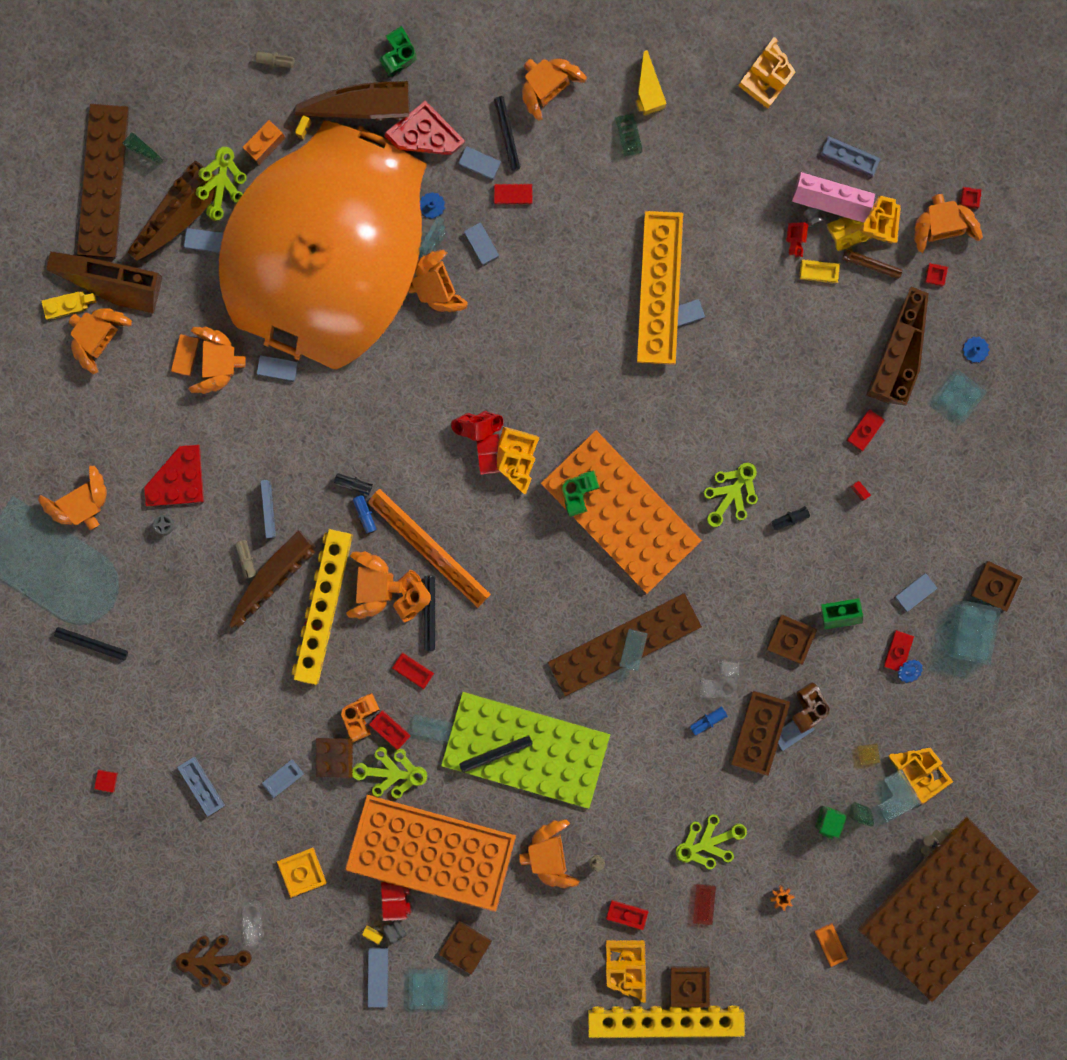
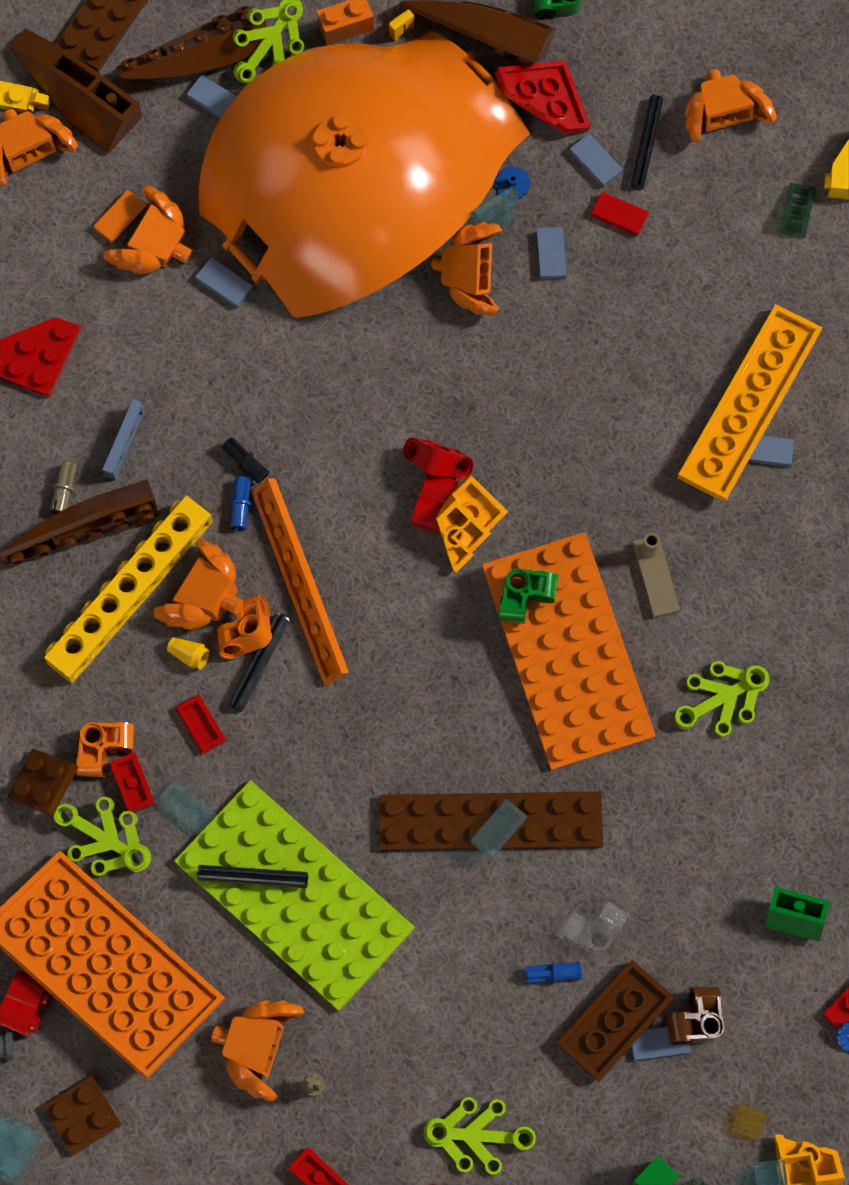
camera: 30 degrees right, 15 degrees down
reddish brown plate [766,614,817,665] -> none
black axle [771,506,810,530] -> none
none -> yellow cone [167,637,210,669]
none -> dark tan piece [632,532,680,619]

